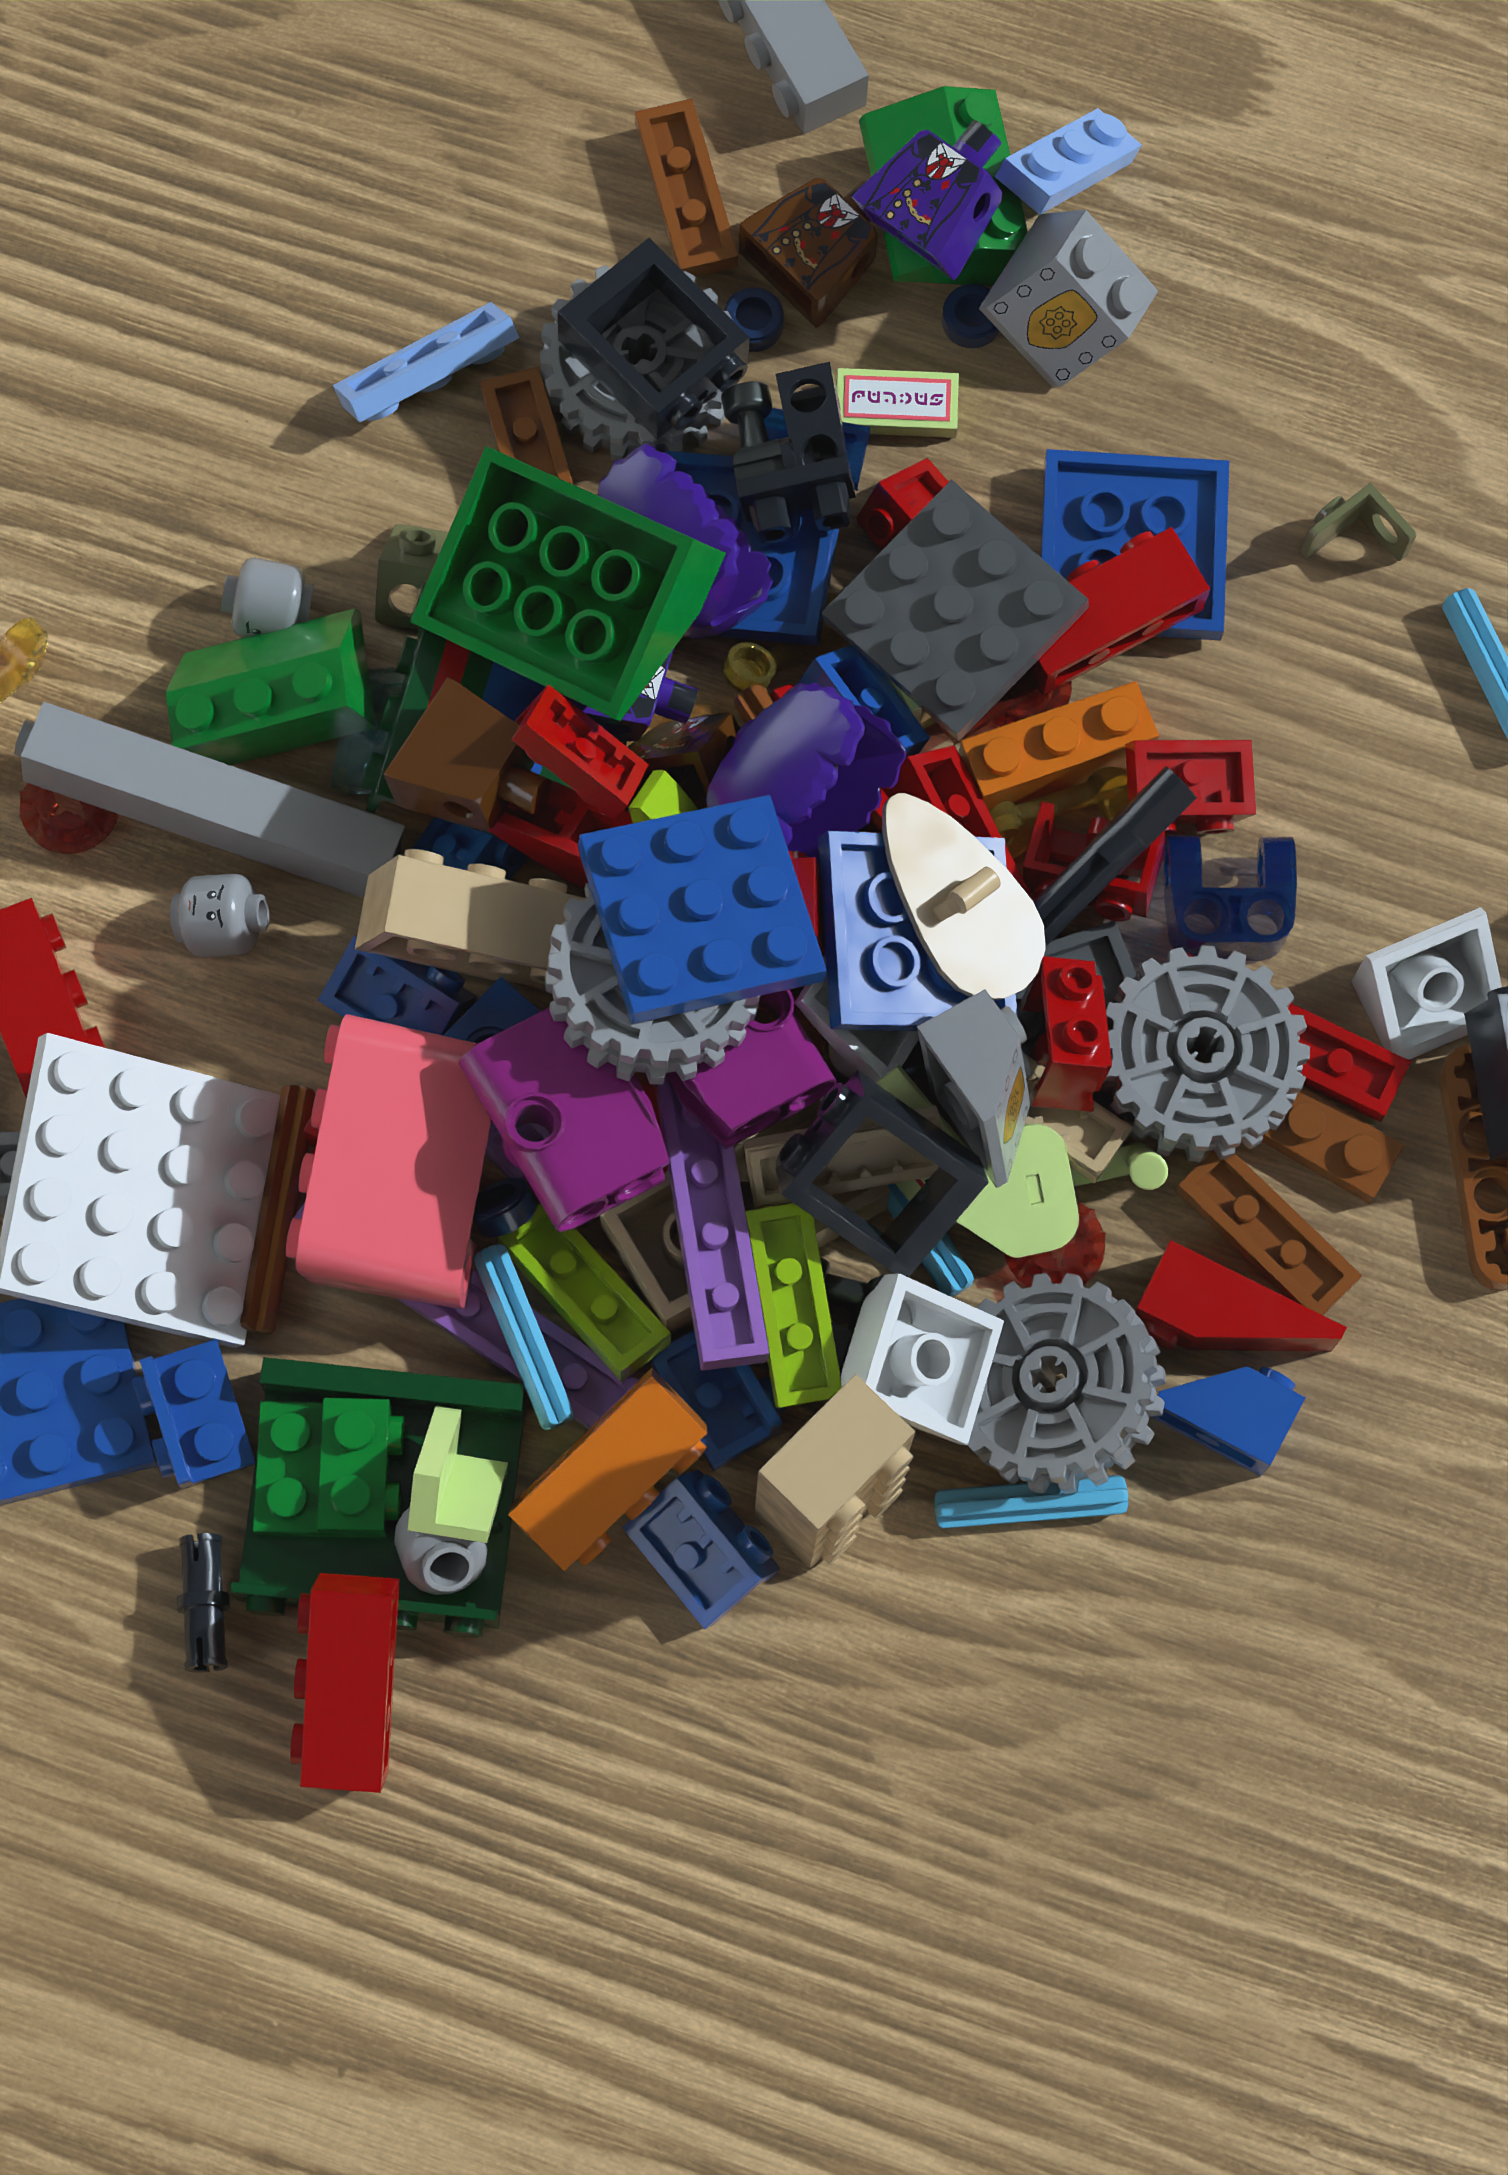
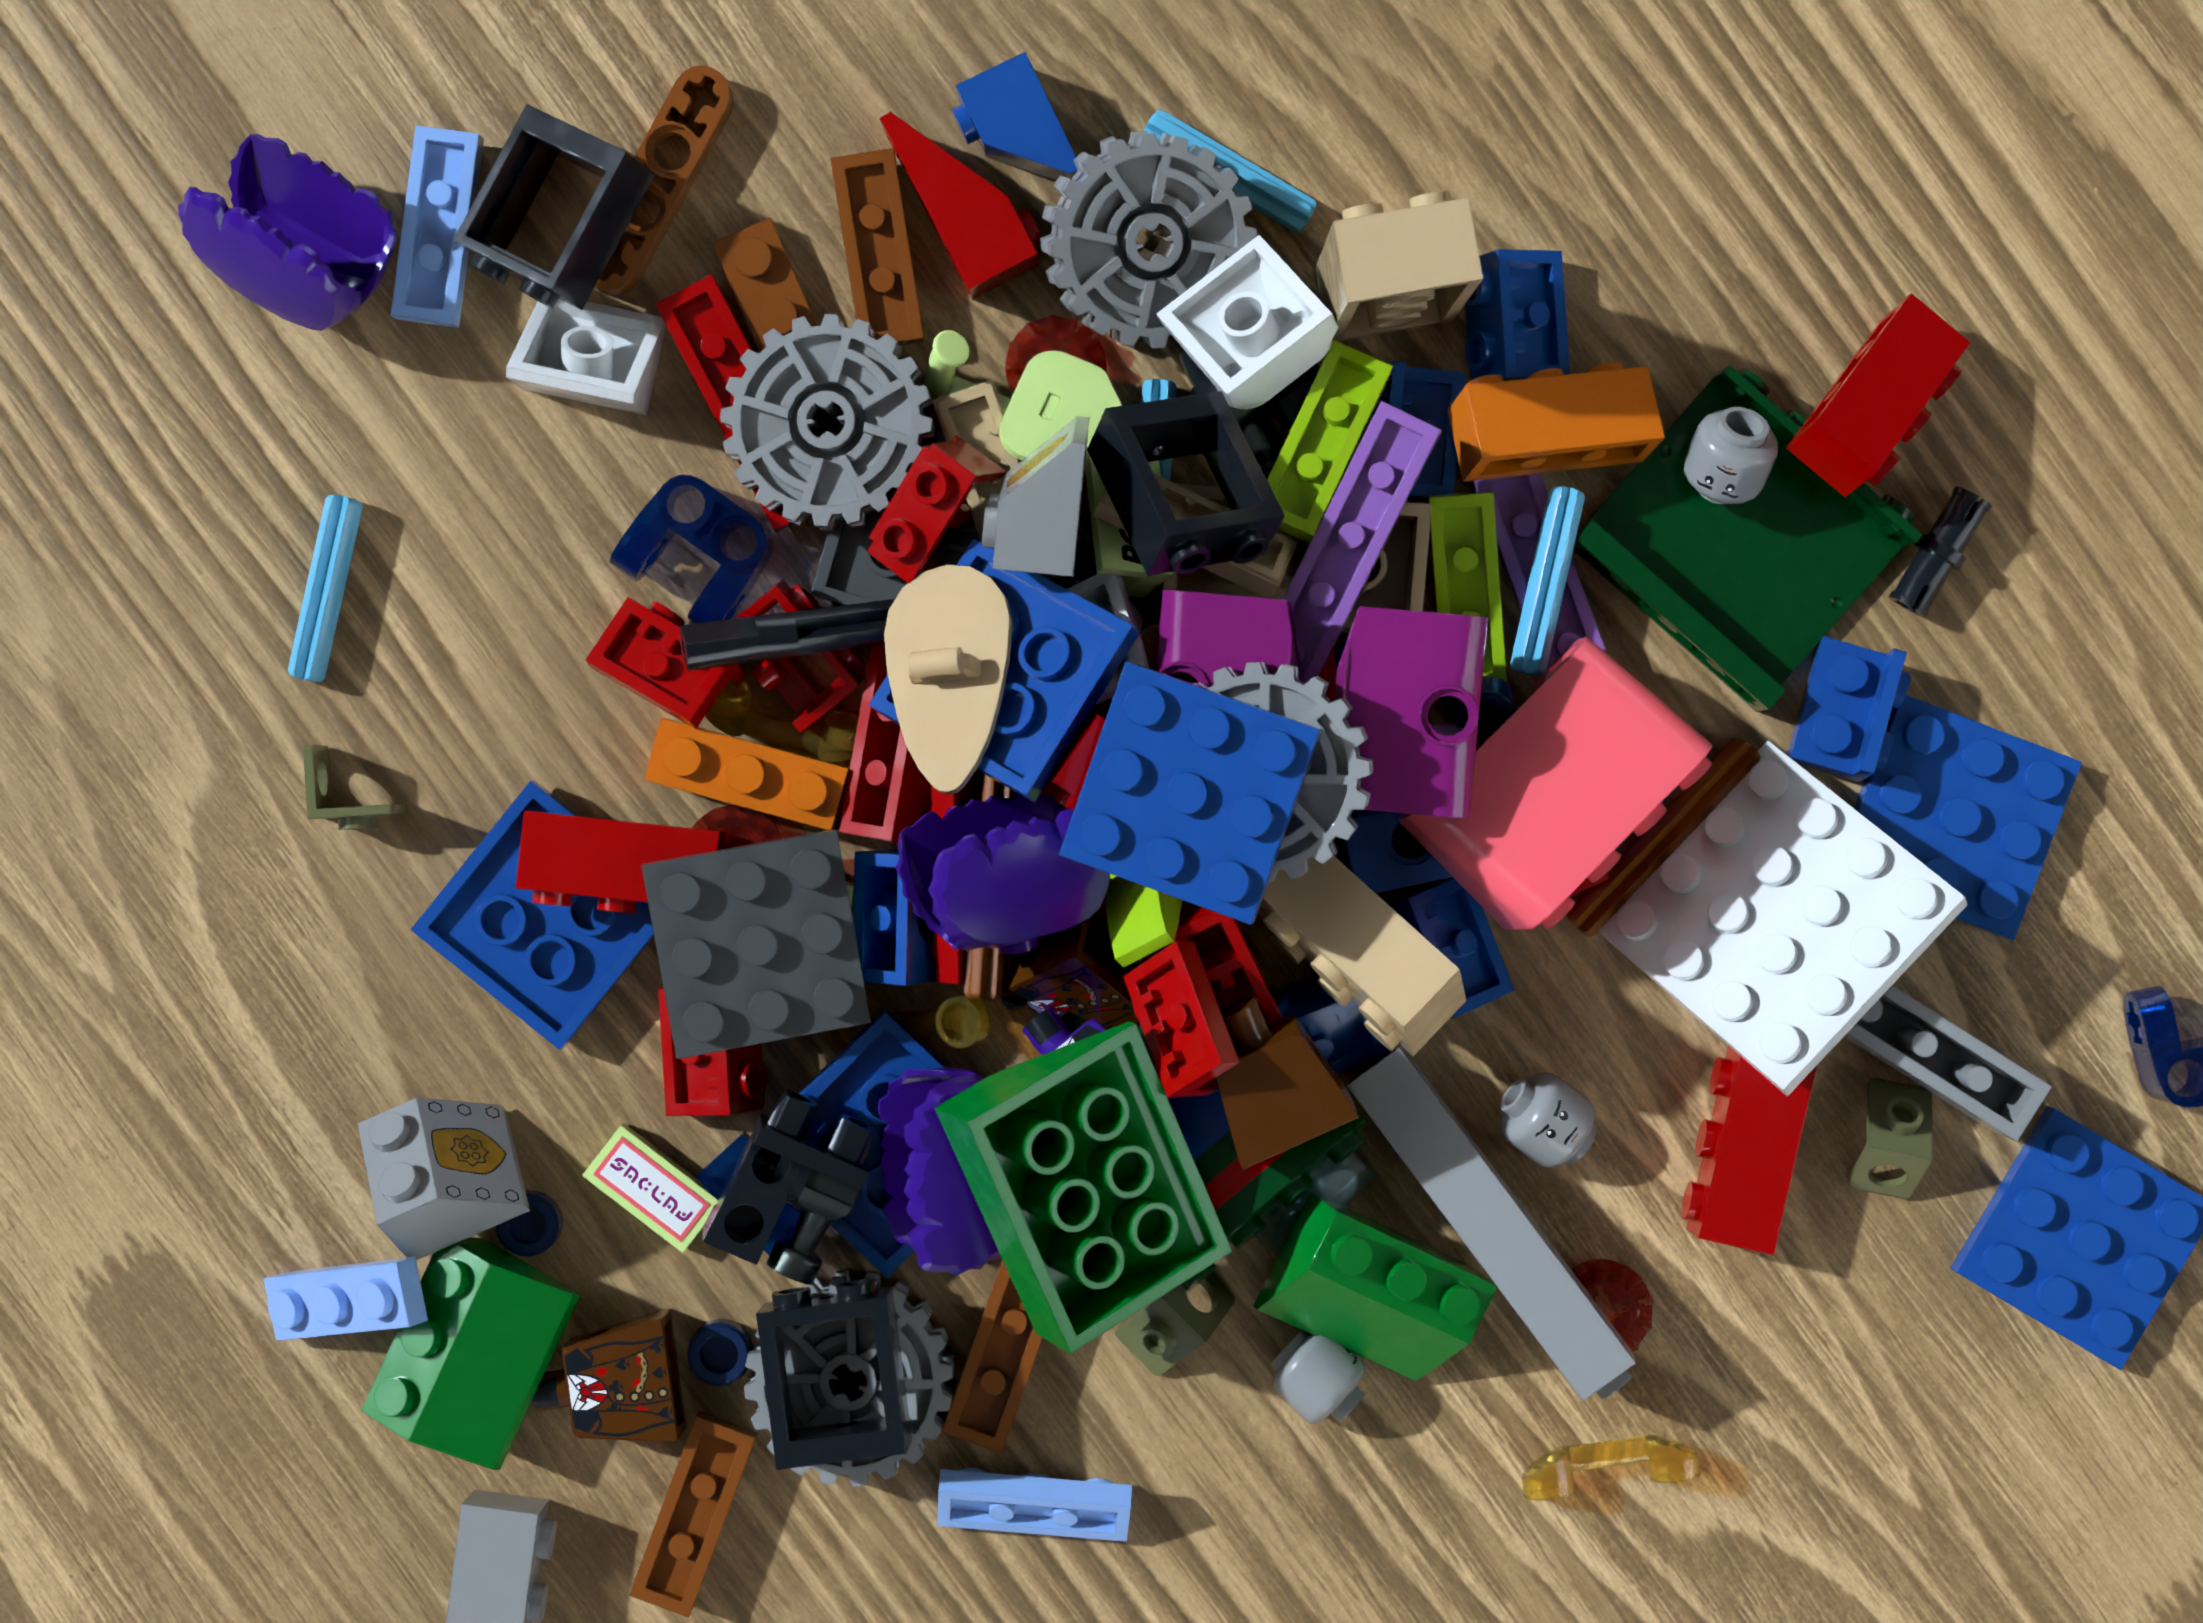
camera: 140 degrees left, 15 degrees up
green plate [253,1398,404,1538] -> none
yellowish green panel [407,1406,508,1543] -> none
dark purple torso [852,120,1002,280] -> none

